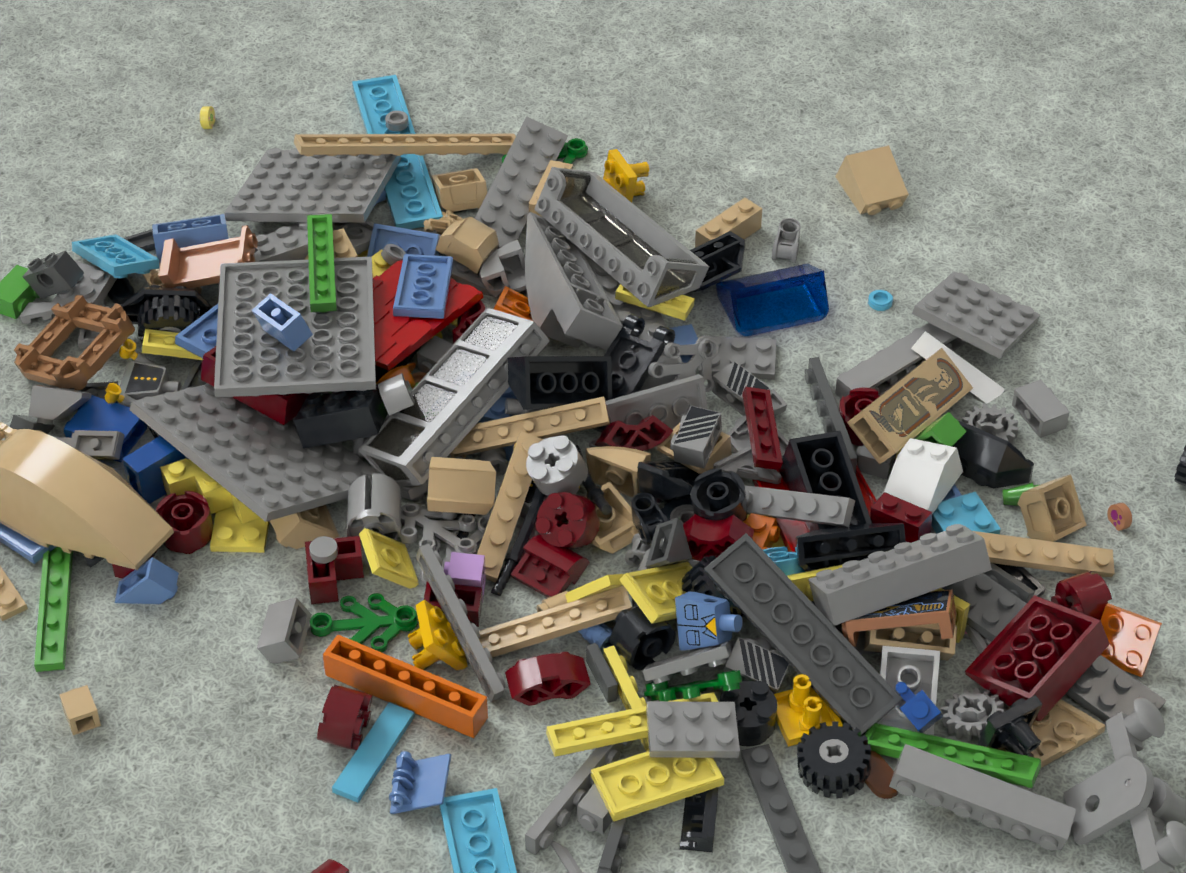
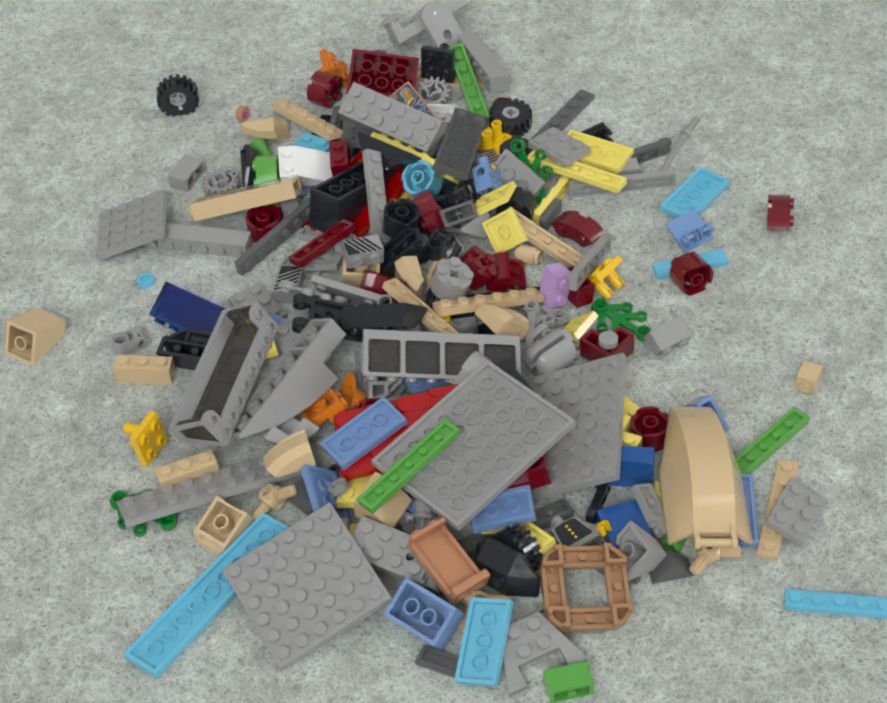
camera: 125 degrees left, 0 degrees up
dark grey brick [23,251,84,299] -> none
medium blue brick [252,293,313,352] -> none
tan plate [294,134,516,156] -> none
orange brick [323,634,488,738] -> none
light grey tile [385,111,409,131] -> none
blue brick [896,682,943,733] -> none
white sticker [911,331,1005,404] -> none

